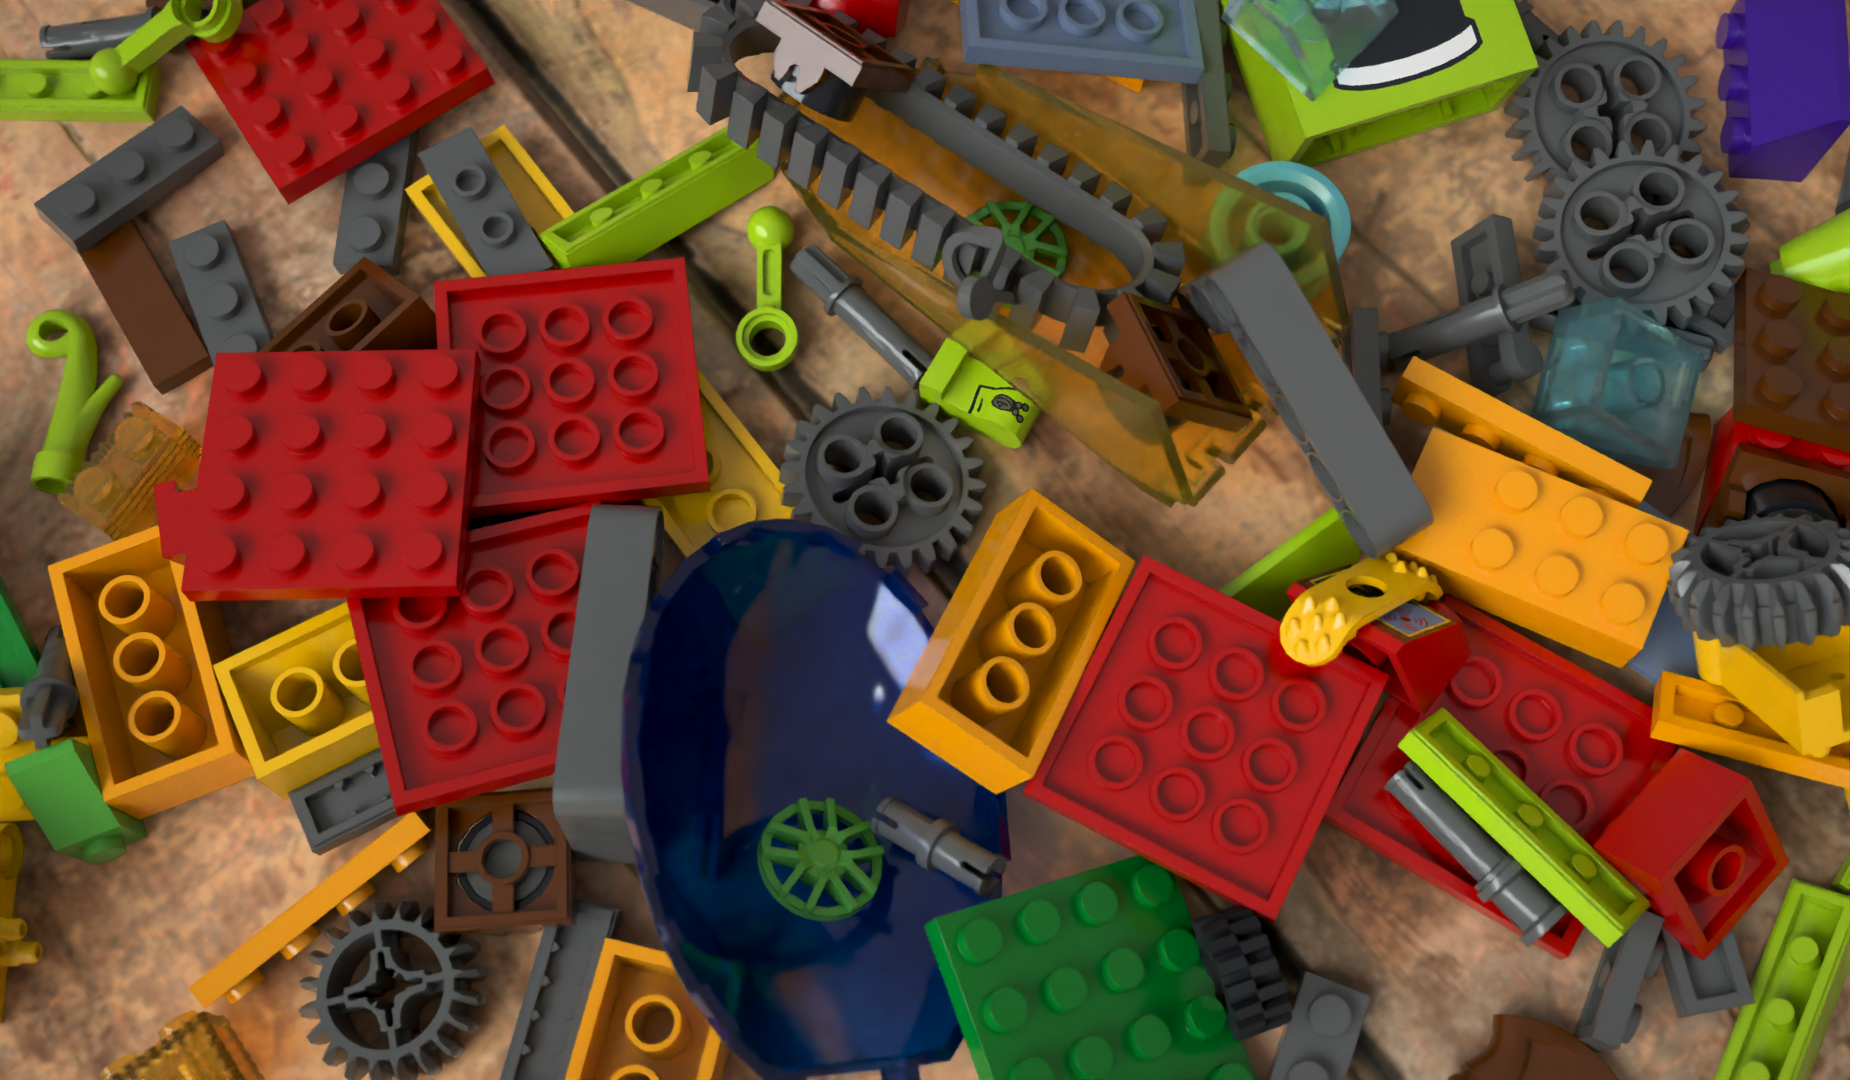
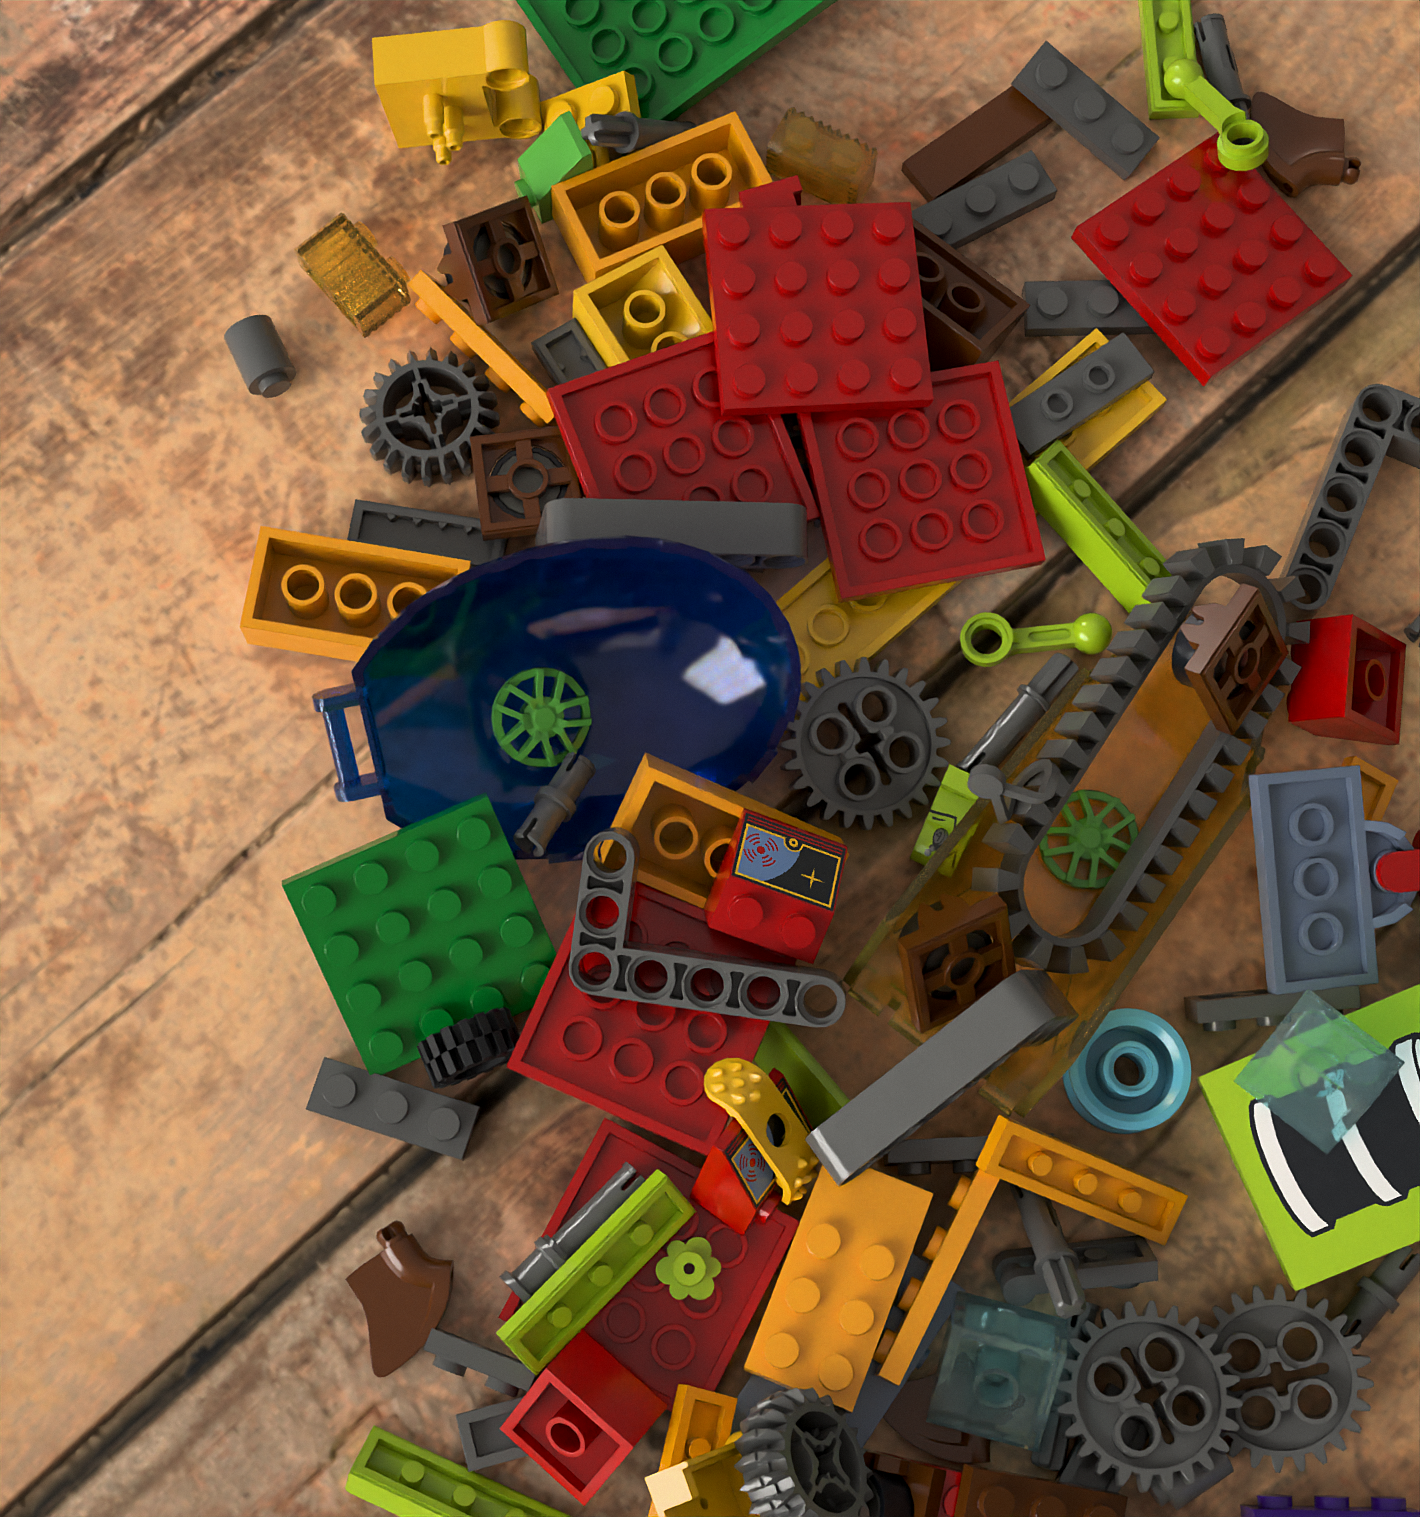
camera: 80 degrees right, 5 degrees up
lime plant [26,309,123,496] -> none
none -> reddish brown piece [437,195,559,326]
none -> dark grey beam [569,827,846,1028]
none -> lime plant [656,1237,721,1300]
none -> slope [703,808,848,964]
none -> light orange plate [975,1114,1188,1246]

